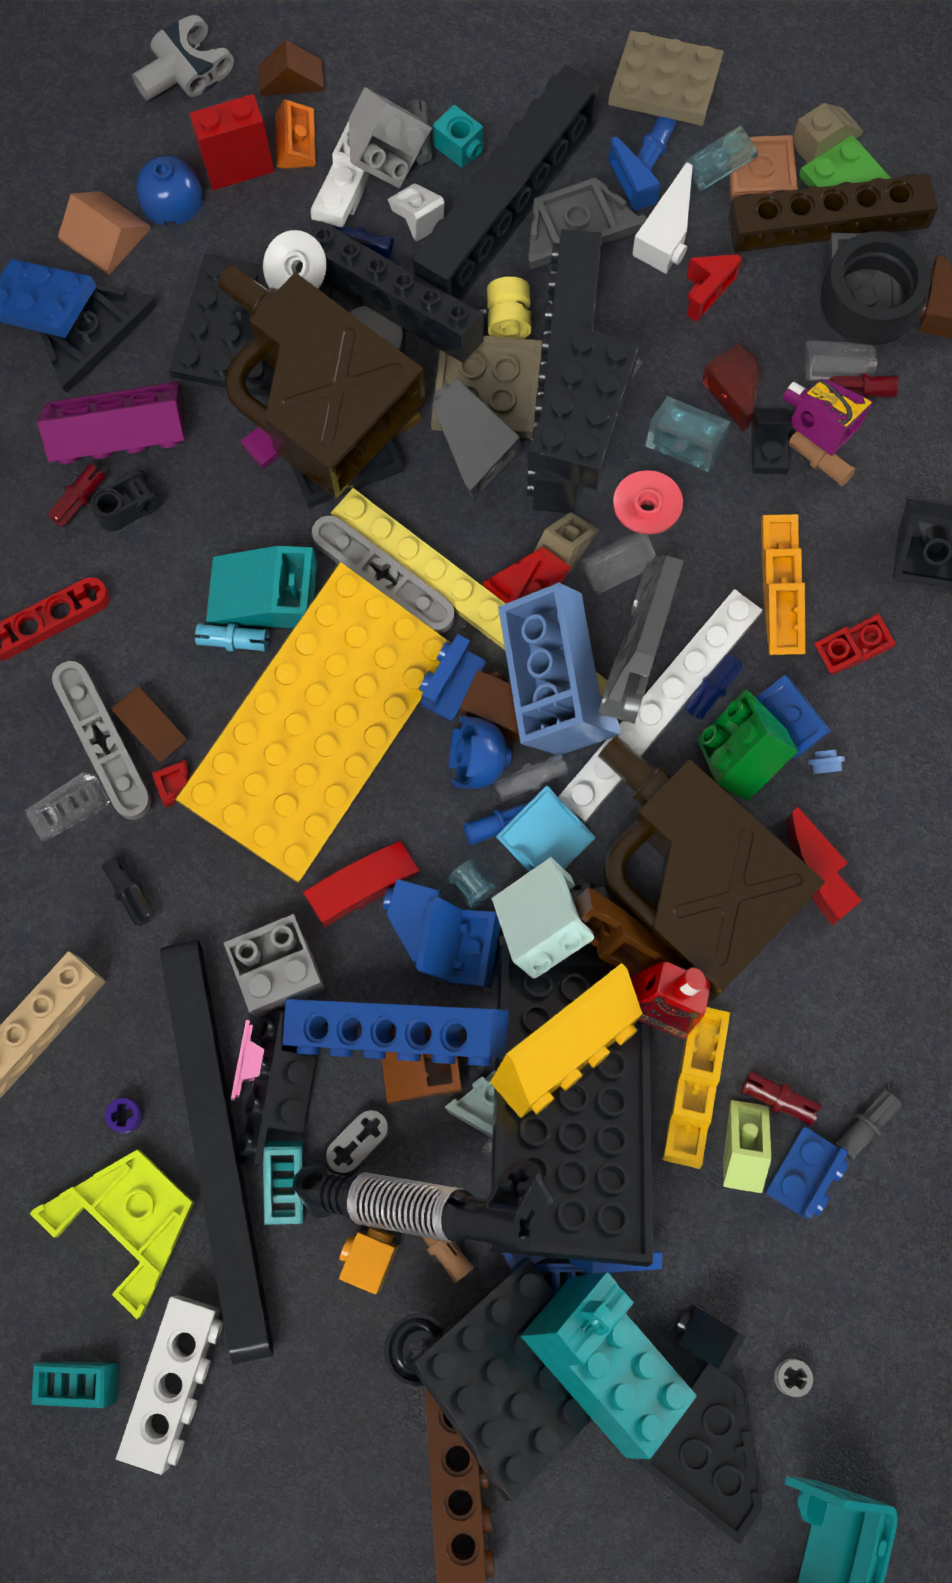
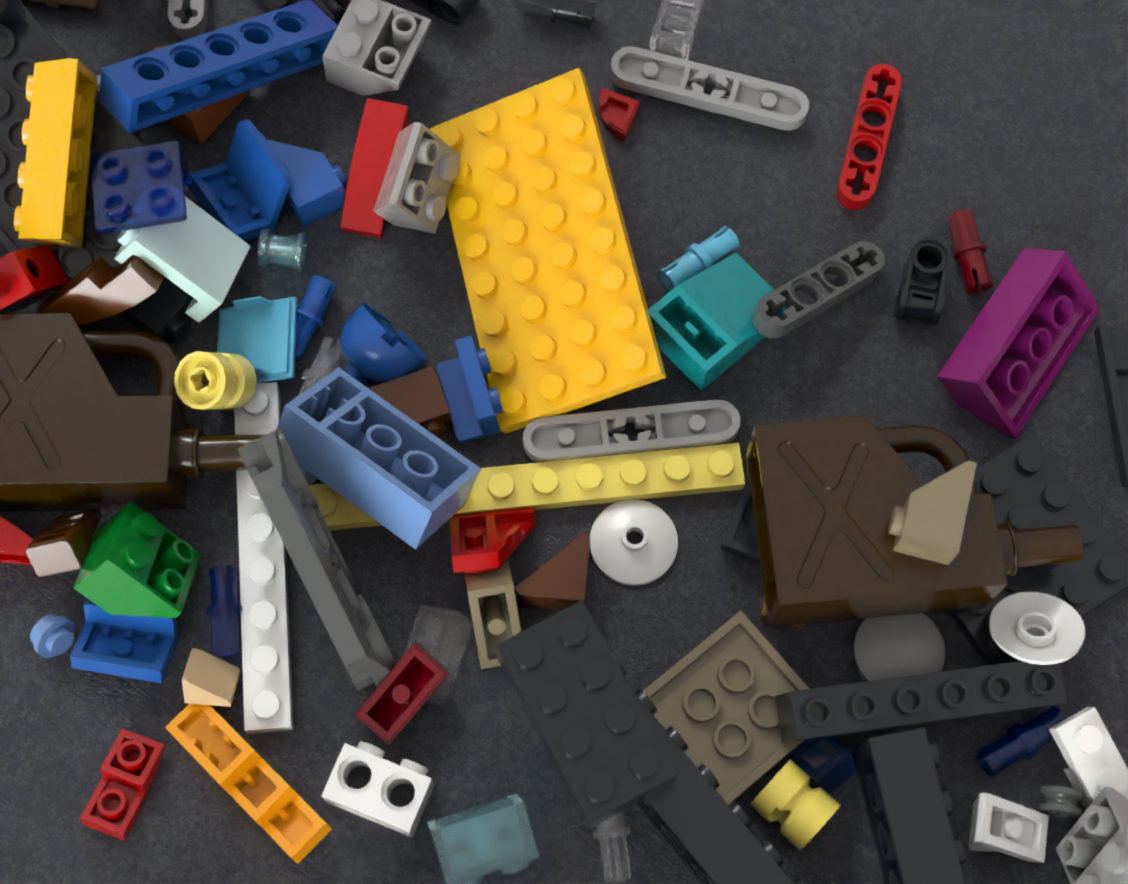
camera: 130 degrees right, 5 degrees down
reddish brown slope [111,686,187,763] -> none
dark grey slope [433,379,521,500] -> none
coral dish [613,470,683,535] -> none
none -> reddish brown slope [26,508,102,577]
none -> clear blue bracket [90,141,191,234]
none -> light yellow wheel [174,351,257,410]
none -> tan slope [182,648,240,707]
none -> white brick [321,741,435,838]
none -> dark red slope [355,643,450,746]
none -> light grey slope [373,122,460,234]
none -> reddish brown slope [514,532,590,610]
none -> white dish [590,499,678,586]
none -> dark grey beam [751,241,885,338]
none -> dark tan slope [888,461,977,565]
none -> dark grey bush [1038,786,1083,818]

